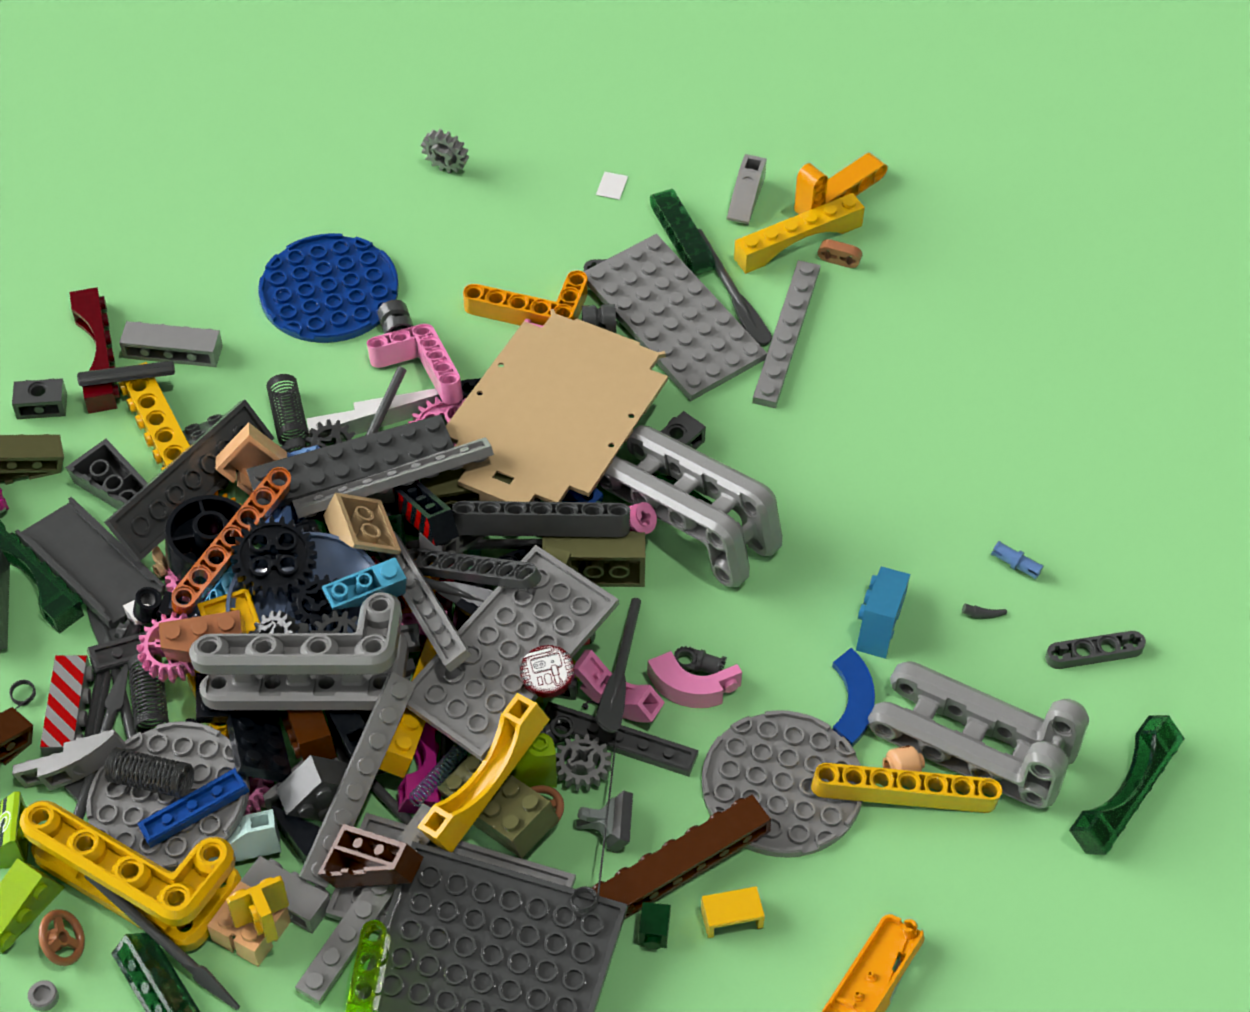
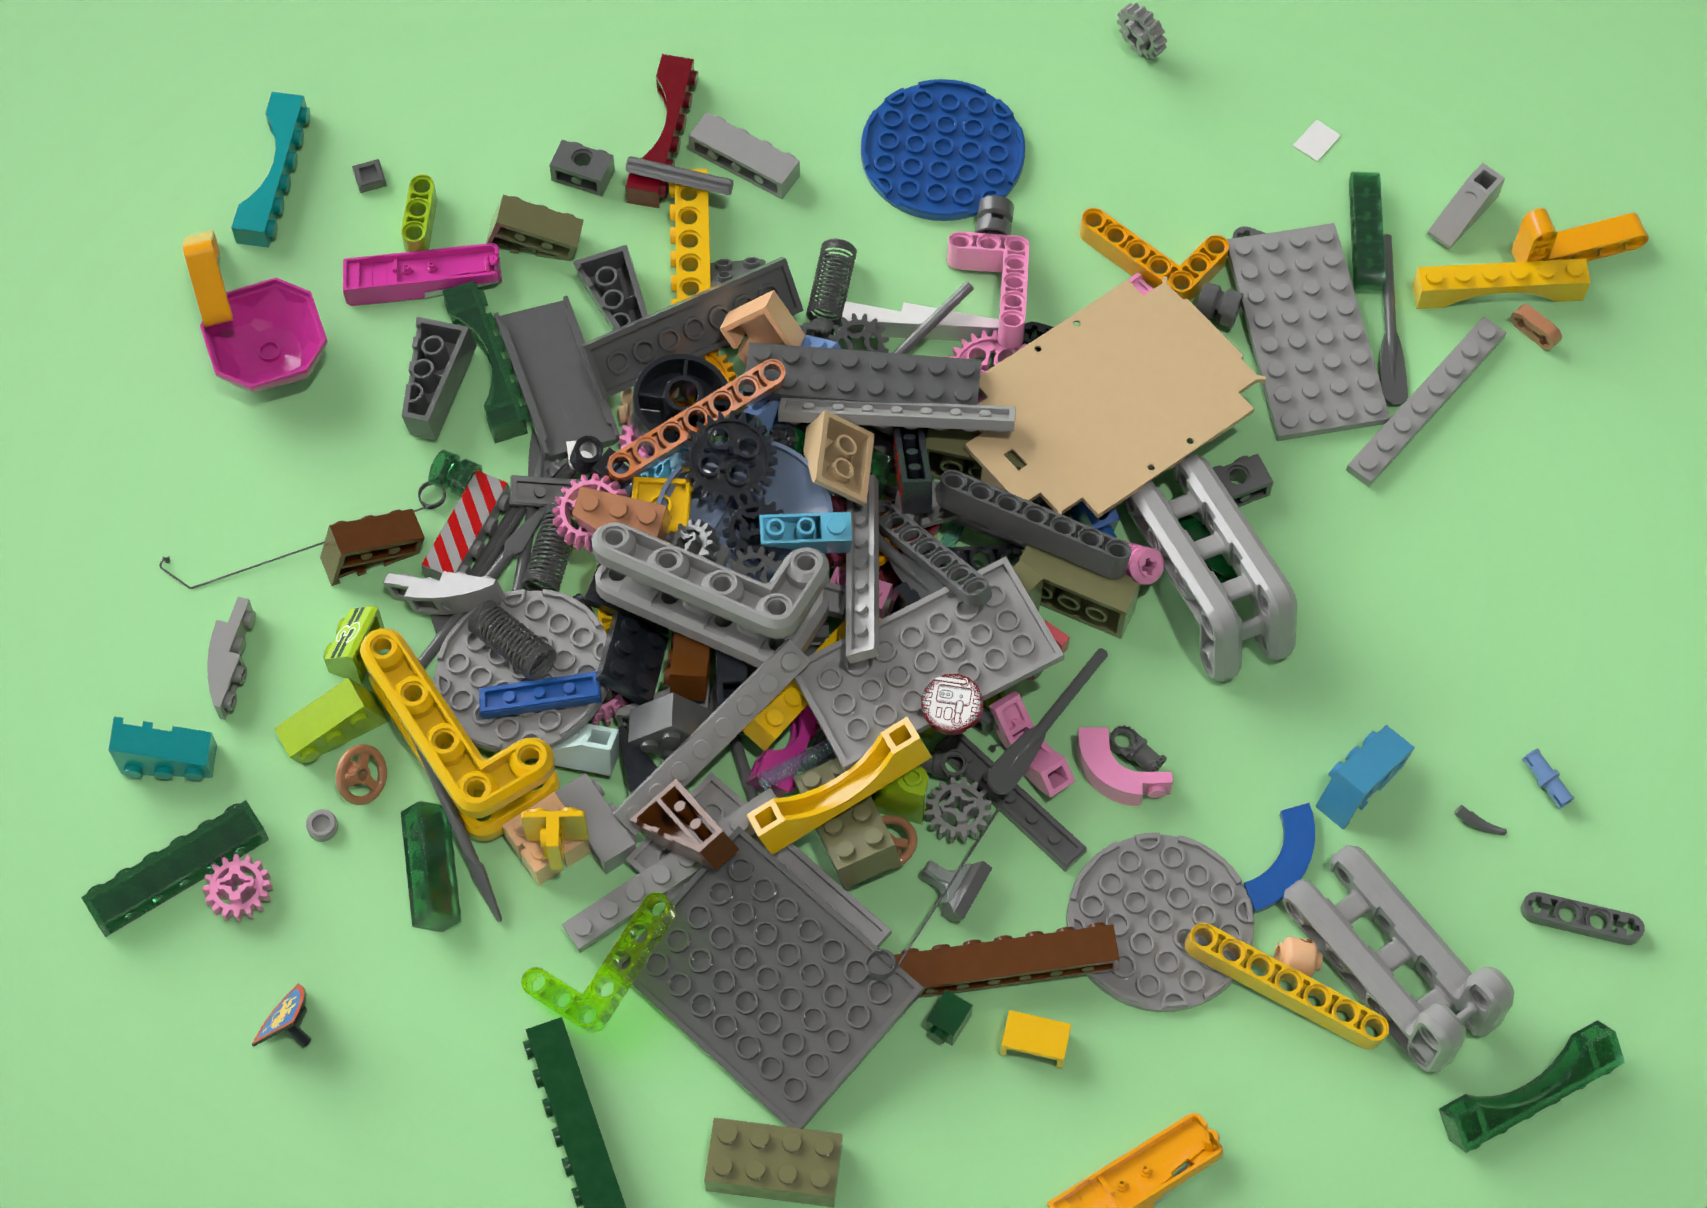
camera: 25 degrees right, 10 degrees up
none -> clear green wheel [428,449,483,497]

